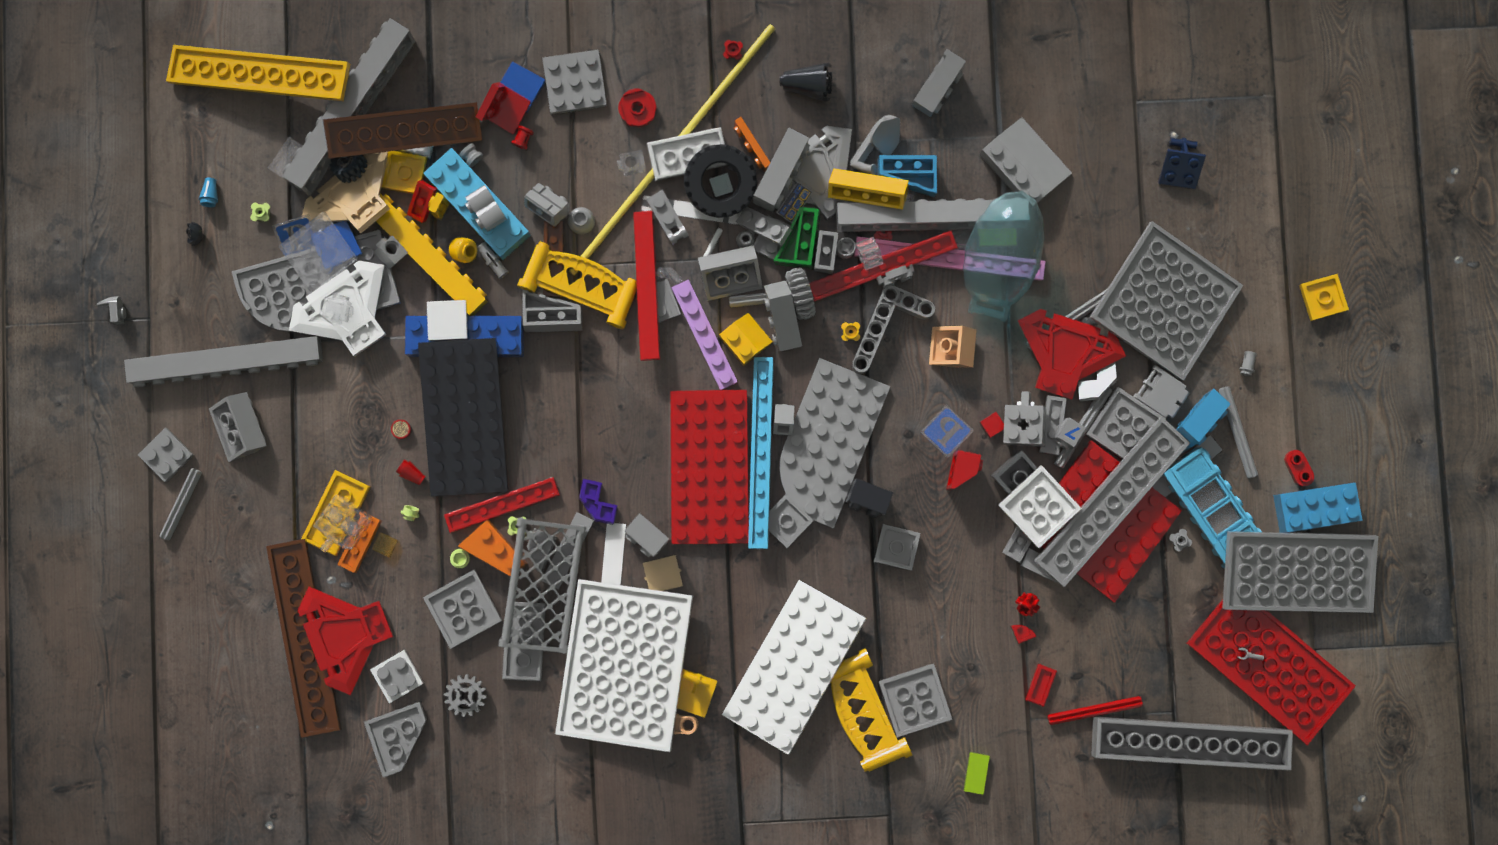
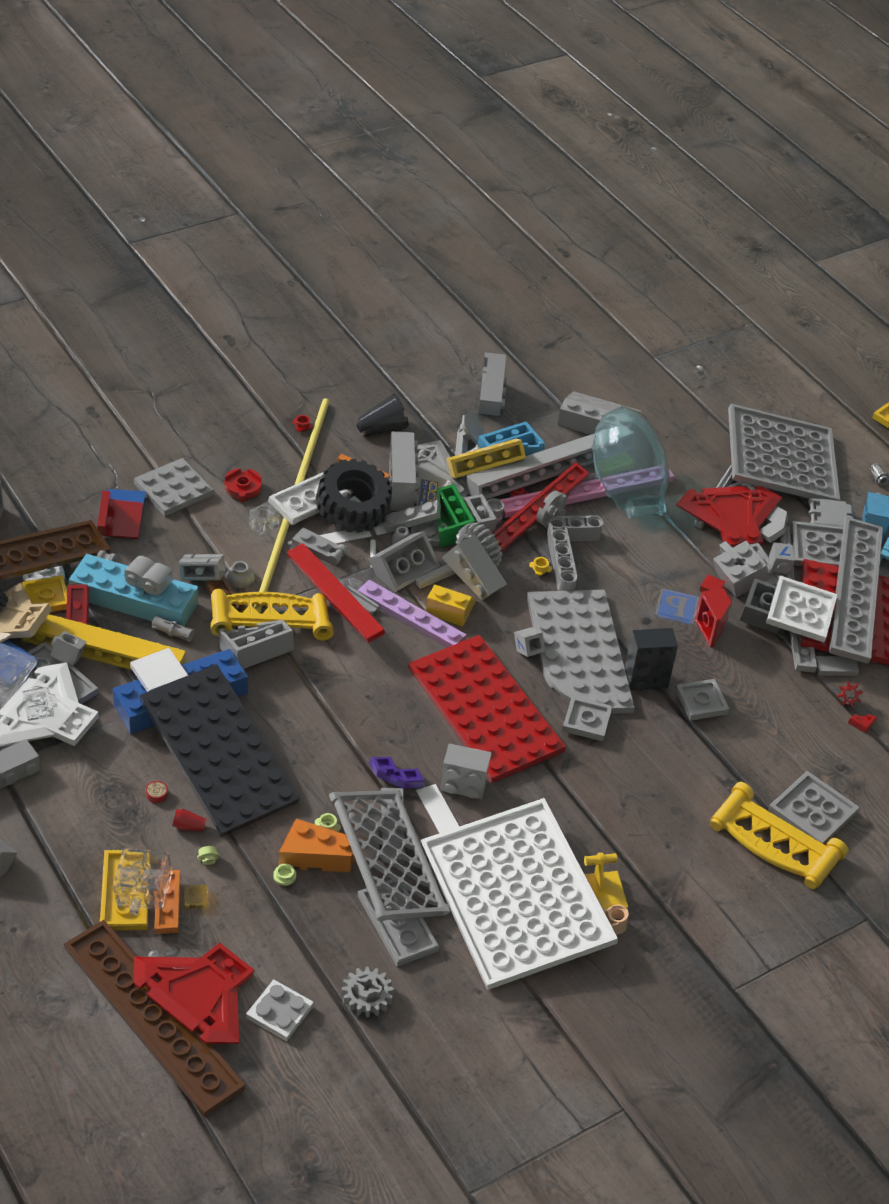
camera: 25 degrees left, 40 degrees down
light grey plate [364,701,427,777] -> none
light grey plate [423,570,503,649] -> none
yellow plate [428,193,450,220] -> none
red tile [444,477,560,533] -> none
yellow head [449,237,477,263] -> none
red bush [511,125,534,150] -> none
tan piece [643,555,683,591] -> none
white plate [722,580,866,755] -> none
medium azure plate [748,357,774,549] -> none
clear brick [855,237,884,270] -> none
light nougat slope [929,326,976,368] -> none
dark blue plate [1158,138,1206,189] -> none

